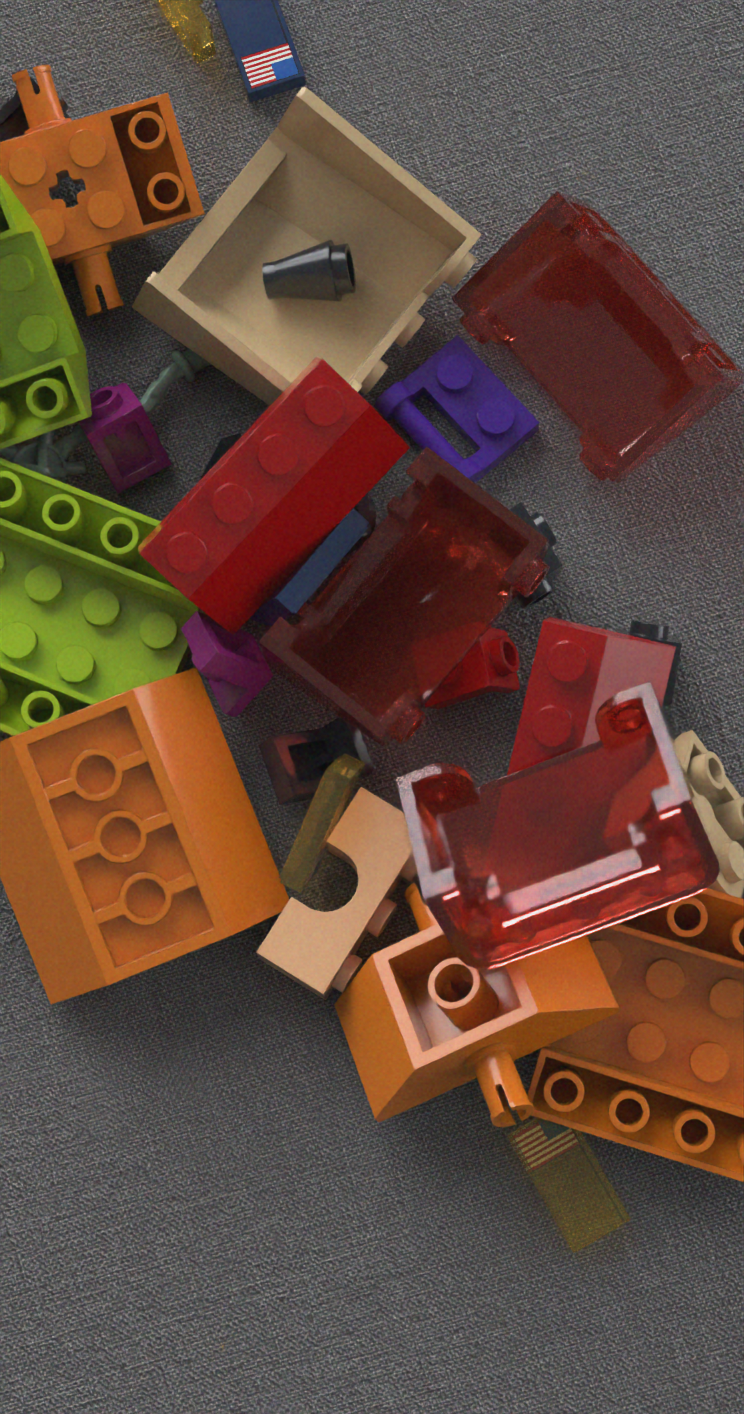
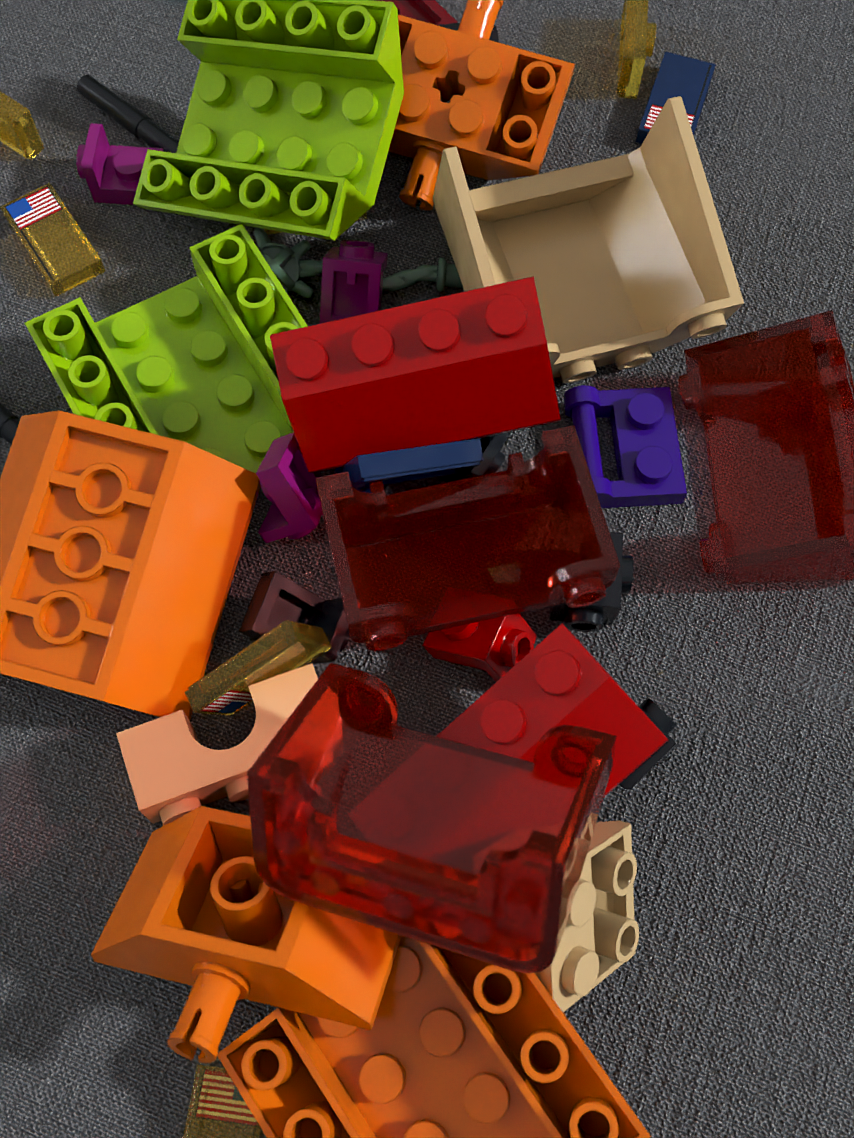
camera: 30 degrees right, 10 degrees down
black cone [262,240,356,301] -> none

